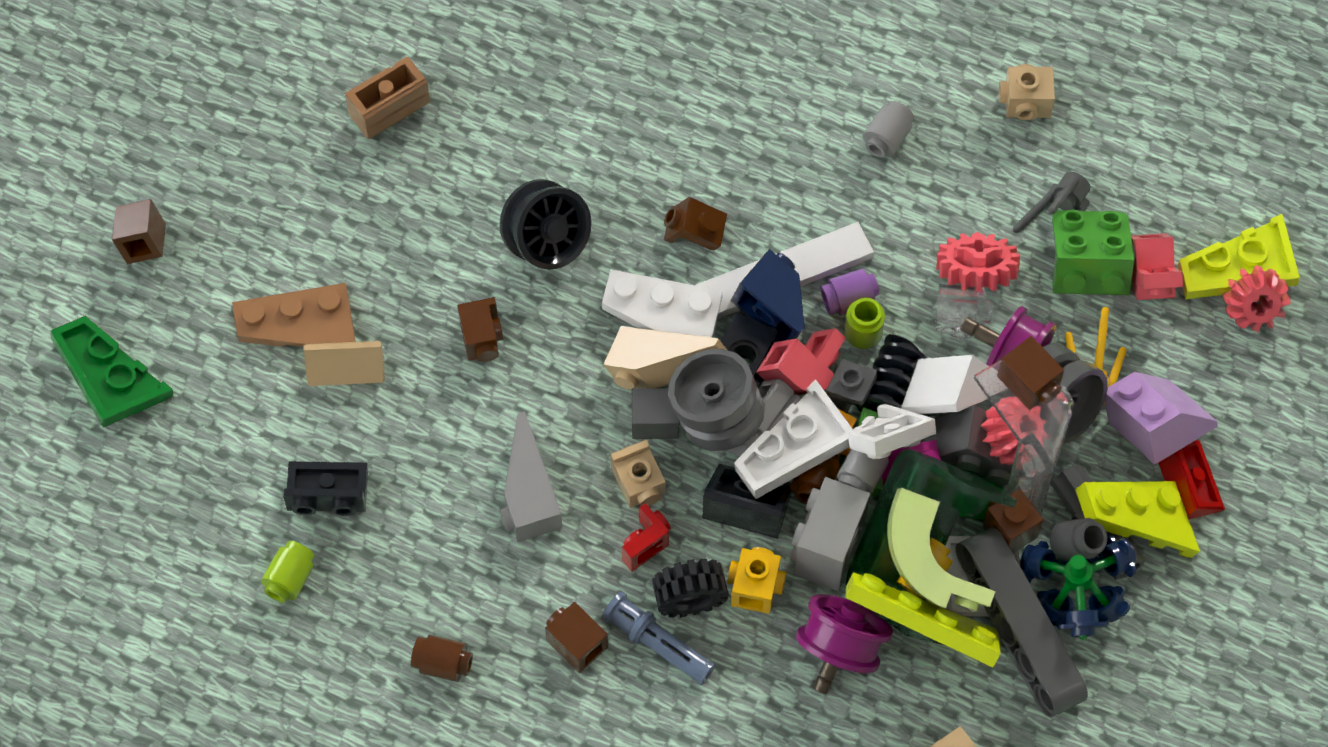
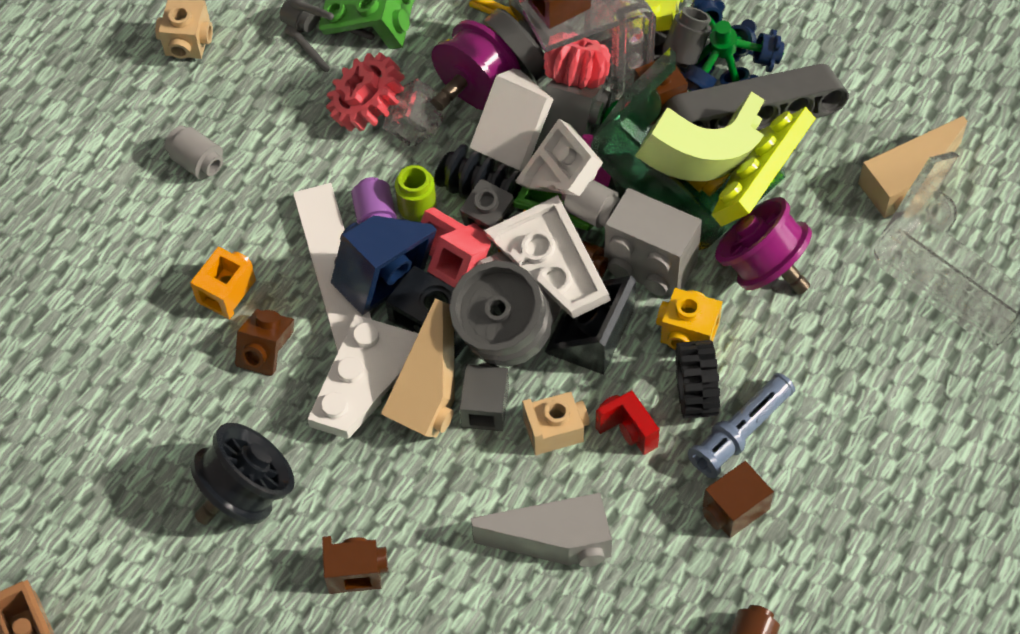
camera: 80 degrees left, 5 degrees down
none -> light orange brick [190,246,256,320]

